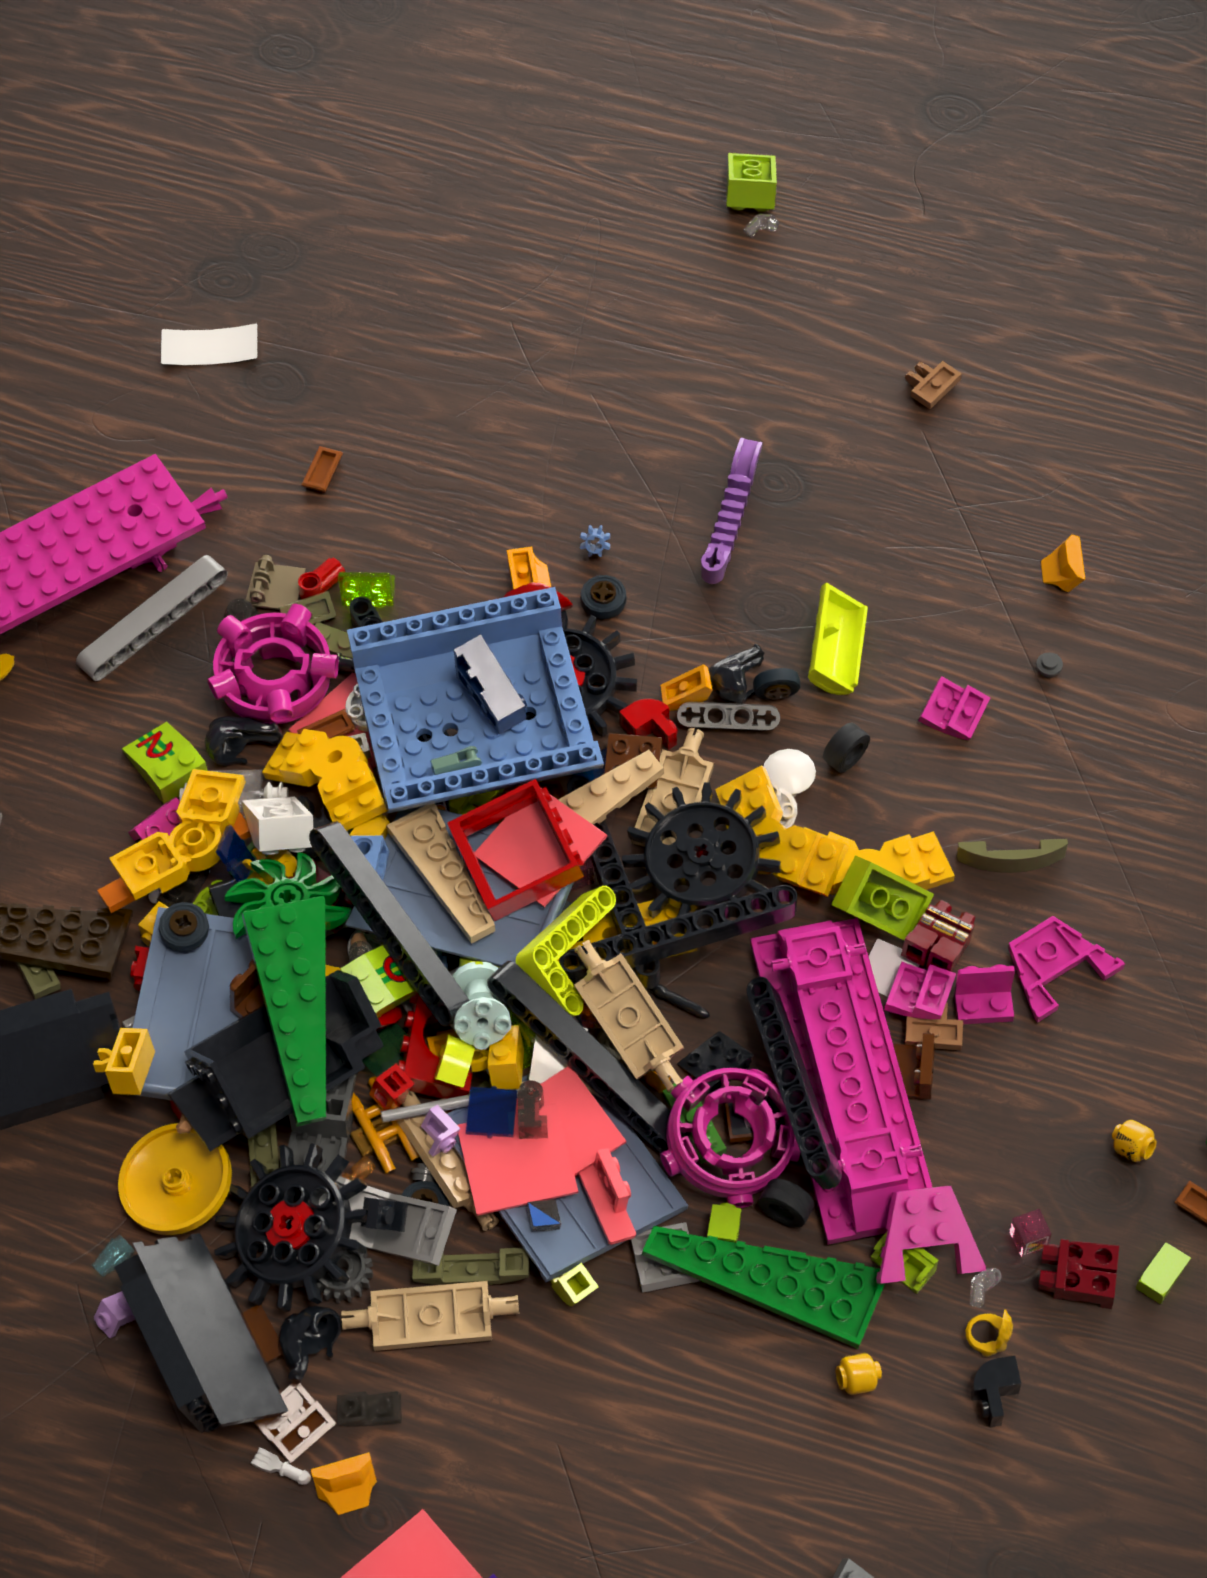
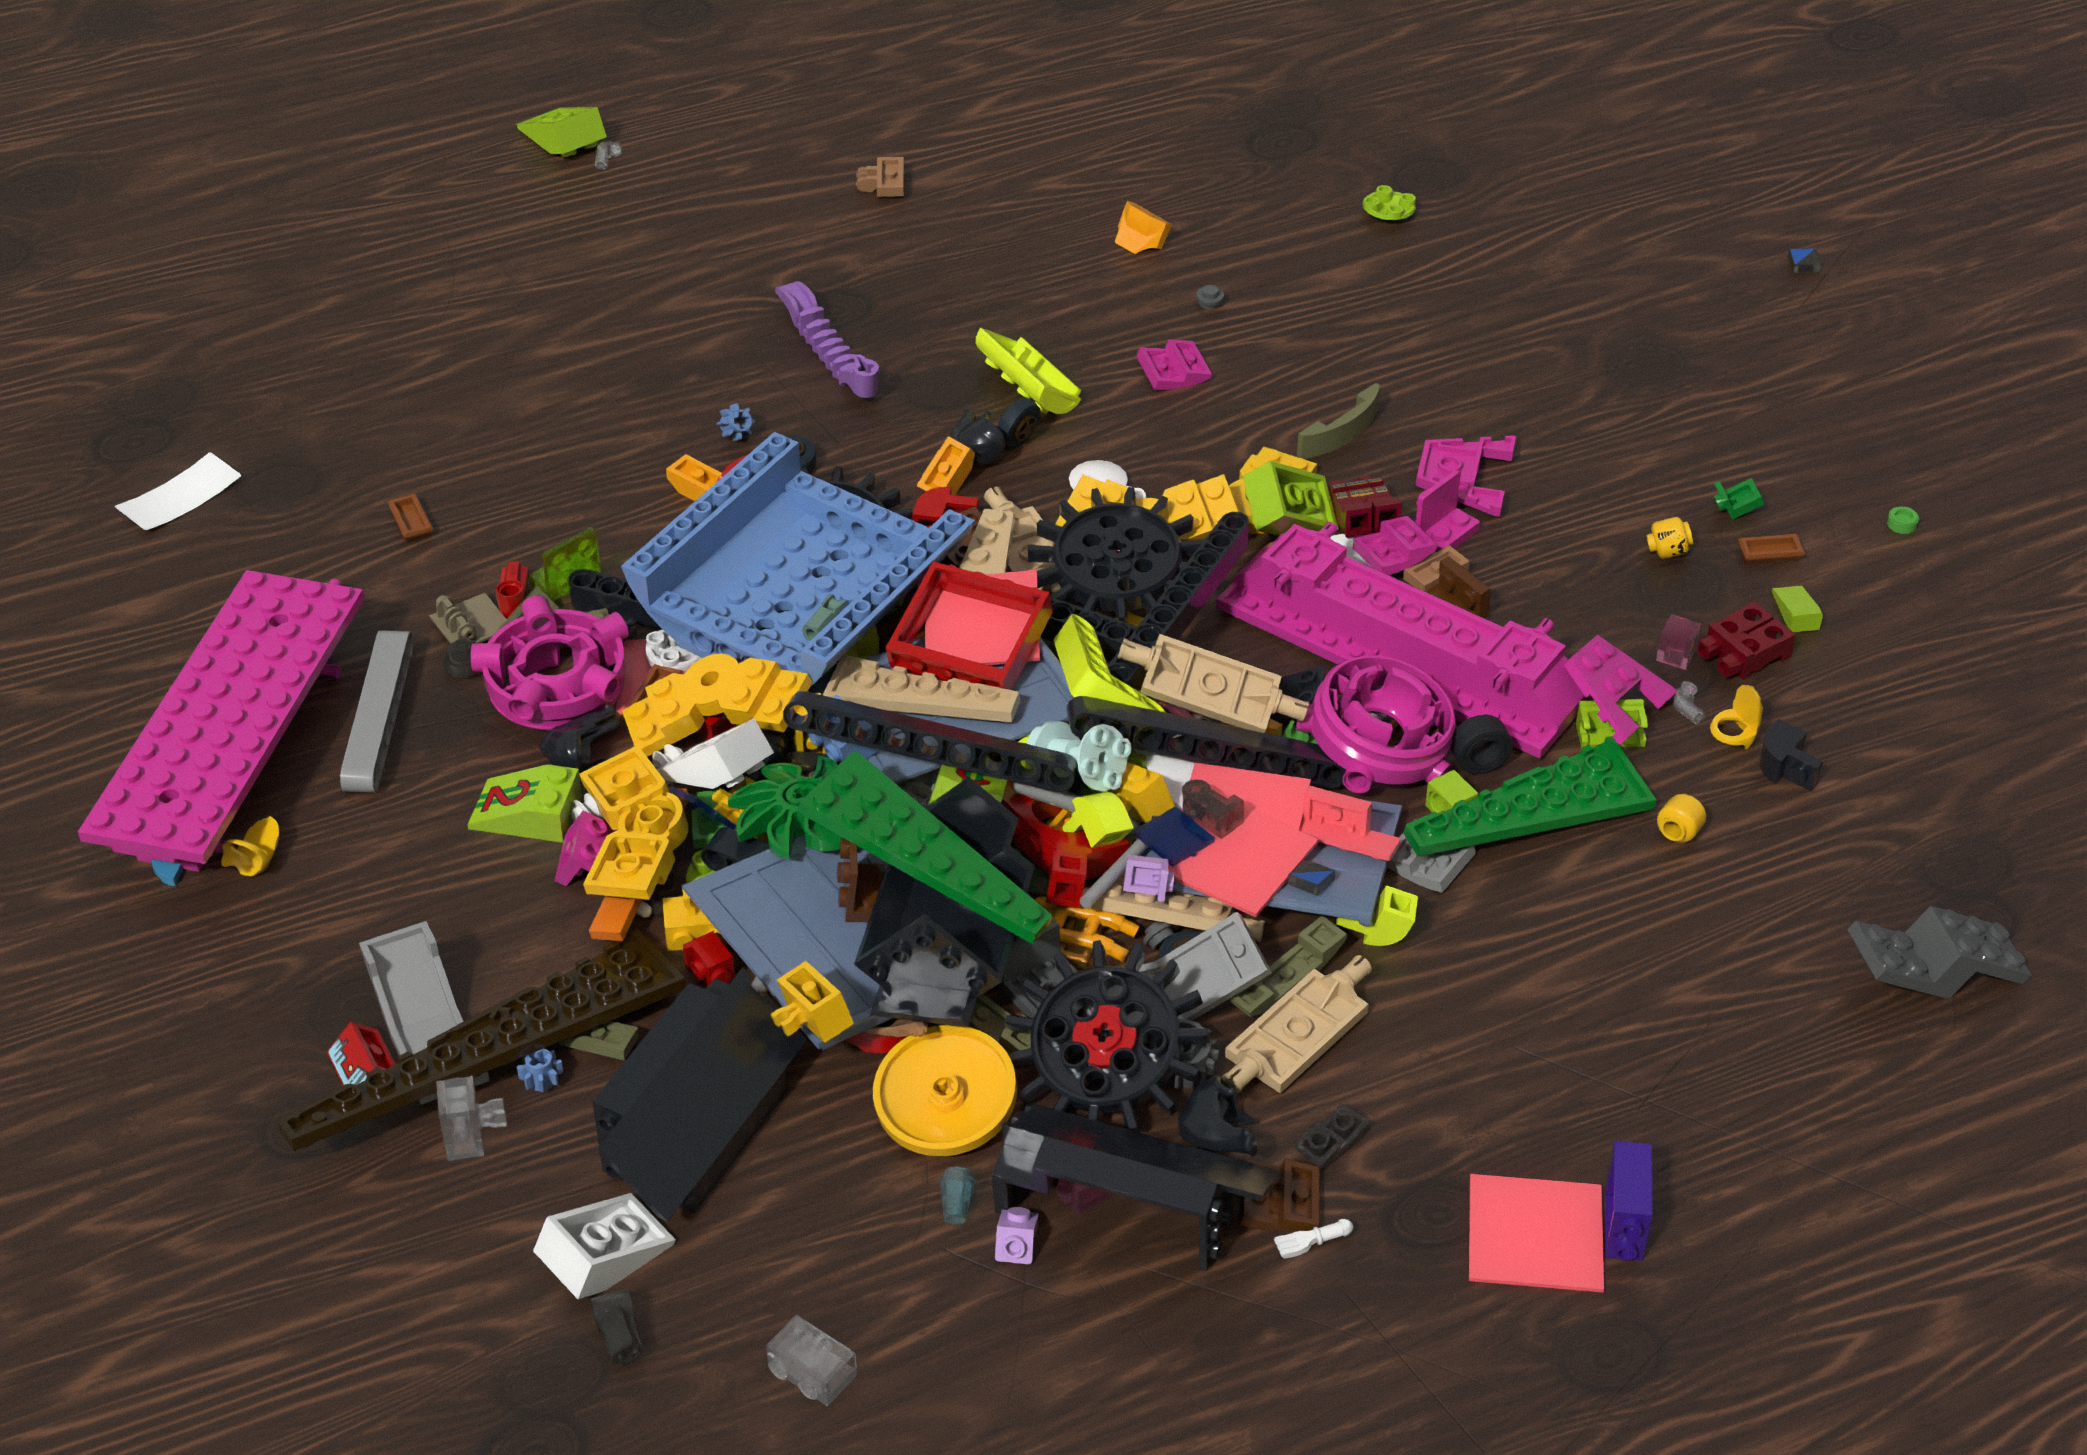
camera: 45 degrees left, 15 degrees down
black wheel [158,902,209,952] -> none
light orange slope [311,1453,377,1515] -> none
black brick [361,1197,408,1232] -> none
wedge [454,634,527,734] -> none
light grey beam [677,702,780,730] -> none
black beam [746,977,842,1189] -> none
black tyre [823,722,870,773] -> none

